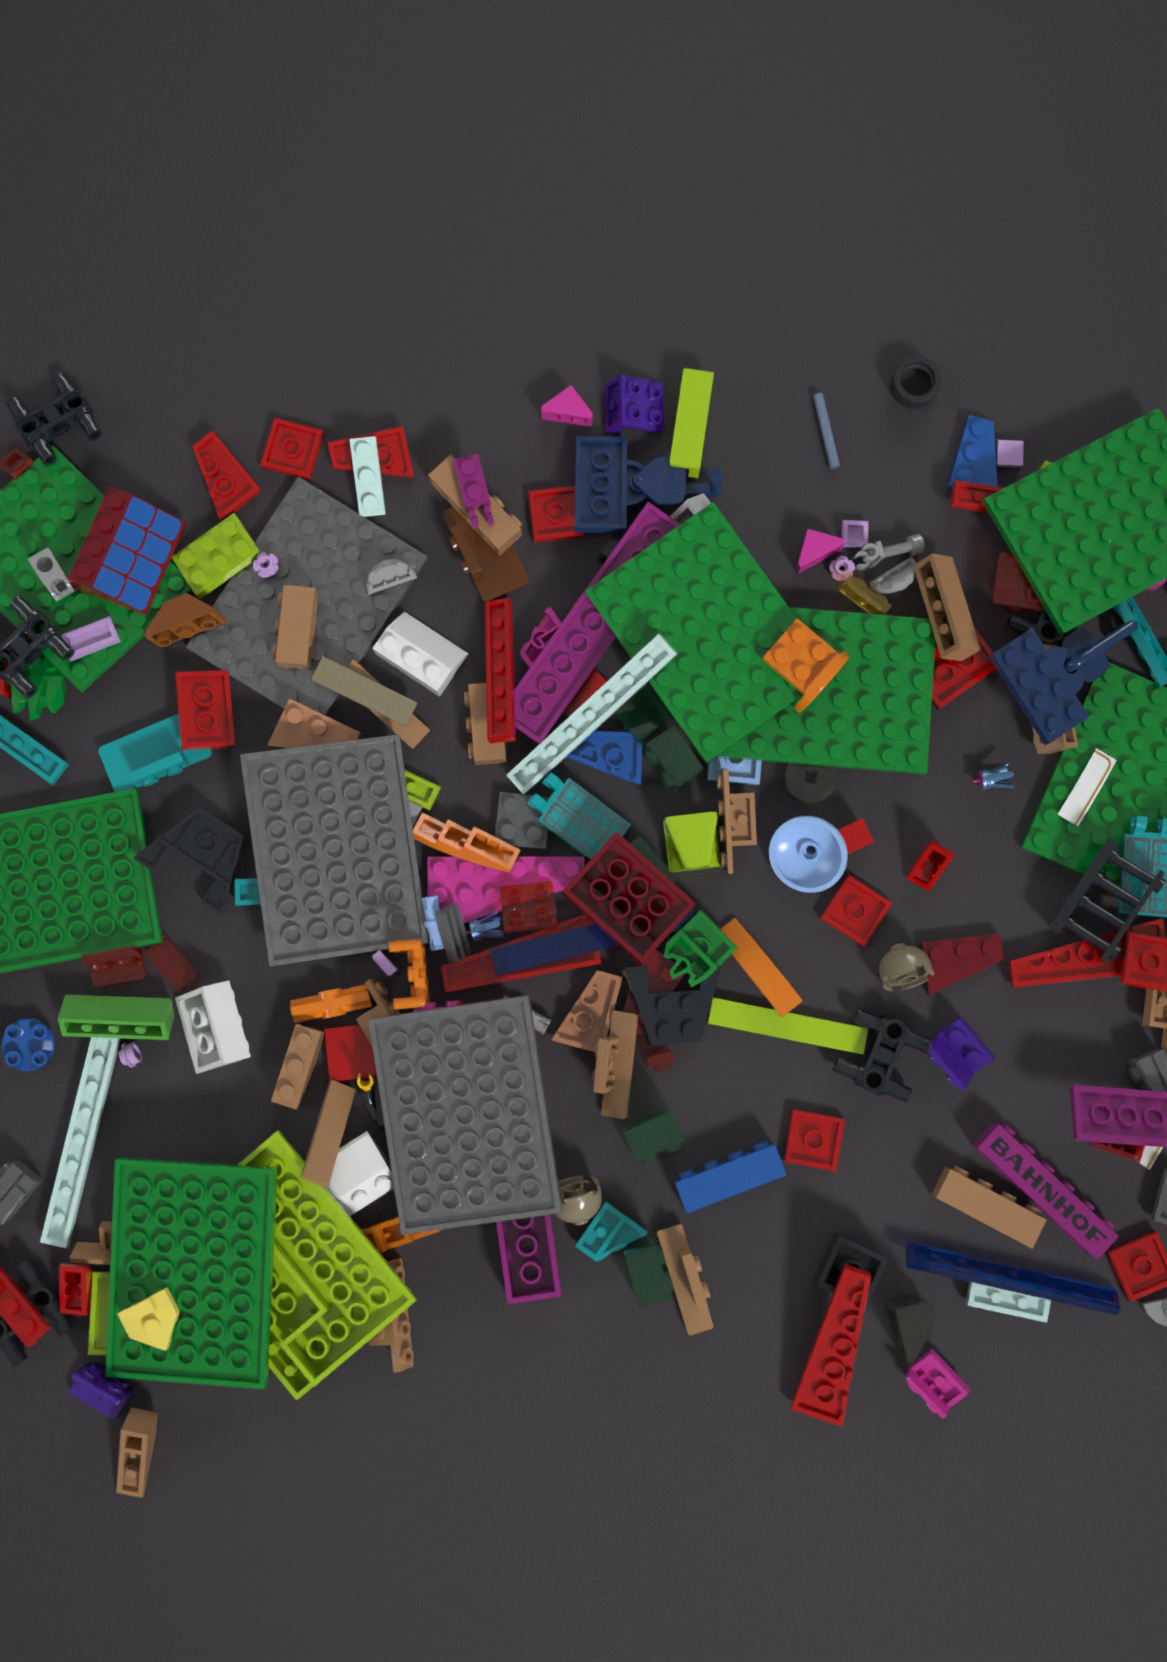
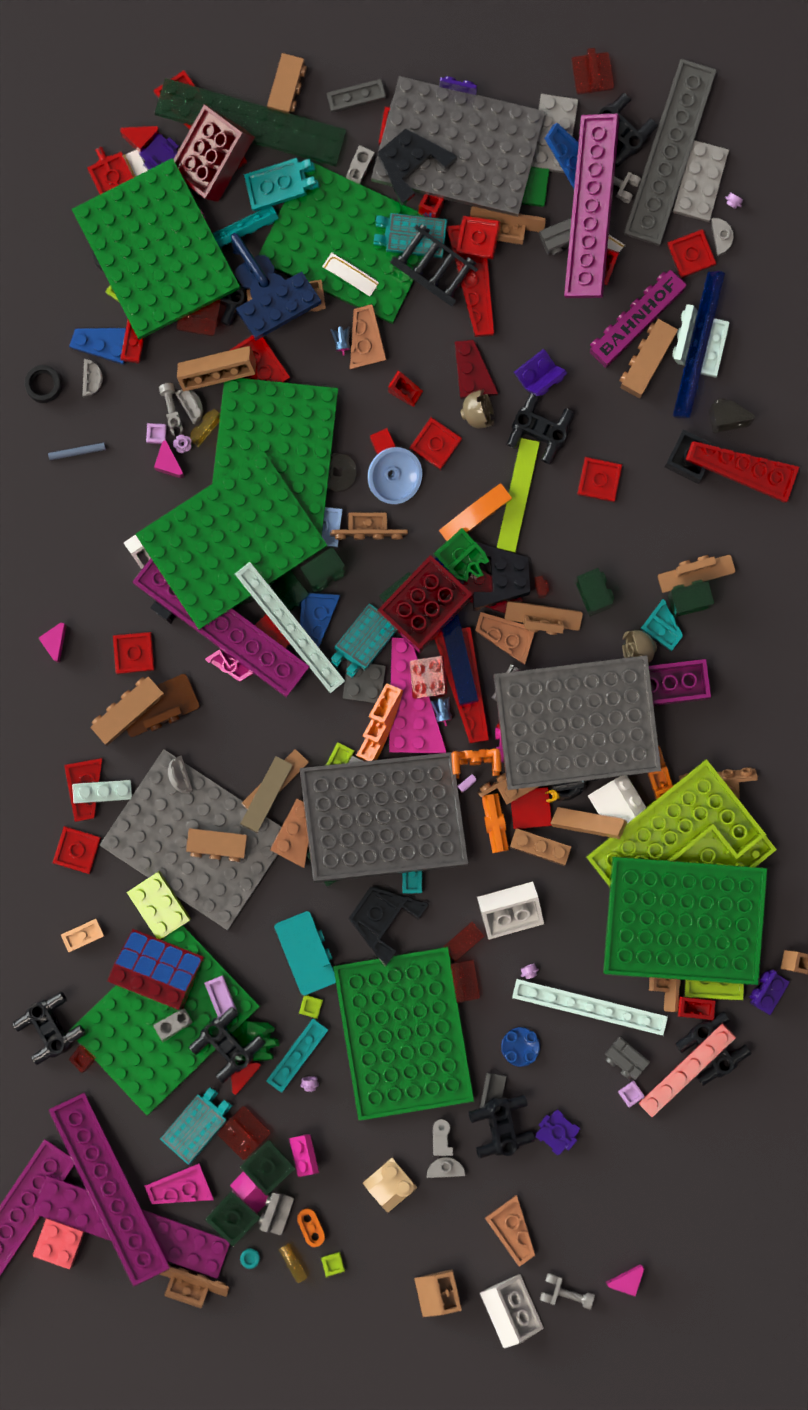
camera: 85 degrees left, 0 degrees up
bright green brick [58,995,175,1040] -> none
light yellow plate [117,1287,180,1351] -> none
dark orange slope [145,593,226,648] -> none
red plate [175,670,235,751] -> none
red wing [192,431,261,522] -> none
lavender plate [253,552,278,578] -> none
white slope [373,612,469,697] -> none
light blue pin [421,895,445,950] -> none
dark grey tile [435,904,472,963] -> none
magenta hinge [453,454,494,529] -> none
medium nougat brick [464,683,507,765] -> none
red tile [485,598,515,744] -> none
dark blue plate [575,436,723,533] -> none
dark purple bracket [604,374,664,435] -> none
lime piece [663,812,721,872] -> none
lime panel [669,368,714,478] -> none
blue brick [674,1140,787,1214] -> none
orange piece [762,618,849,713] -> none
dark pink bracket [905,1349,970,1419] -> none
lavender tile [996,440,1023,469] -> none
none -> light nougat plate [61,919,104,953]
none -> light grey plate [83,359,103,397]
none -> lime tile [299,995,323,1019]
none -> nougat wing [350,304,387,369]
none -> light aqua plate [673,305,698,365]

